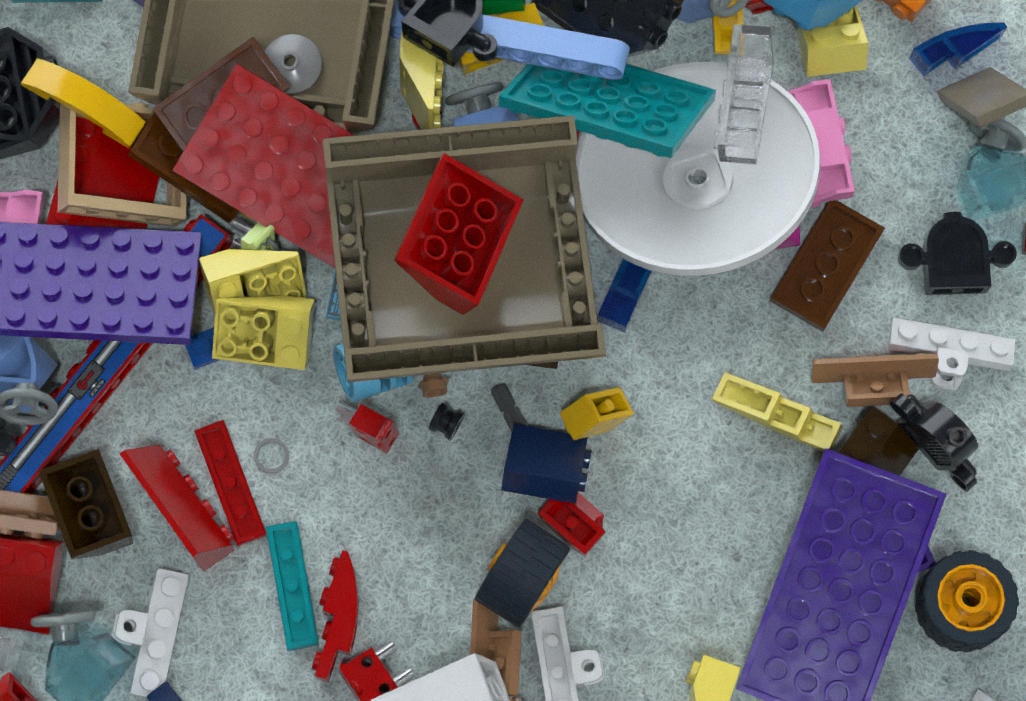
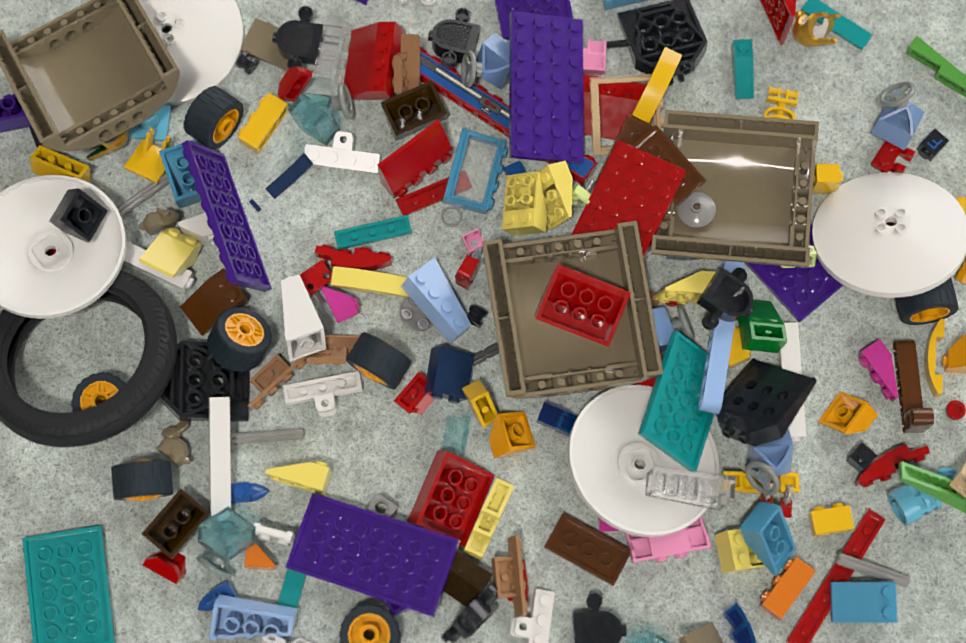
camera: 90 degrees right, 0 degrees up
none -> dark pink slope [320,286,360,323]
none -> light yellow slope [330,266,409,298]
none -> light grey brick [367,494,399,518]
none -> light grey dish [399,296,433,331]
none -> light blue wedge [401,258,471,344]
none -> red slope [407,450,495,547]
none -> clear light blue panel [441,415,470,457]
none -> window [442,127,507,214]
none -> bright pink piece [462,228,483,255]
none -> light orange slope [489,411,536,458]

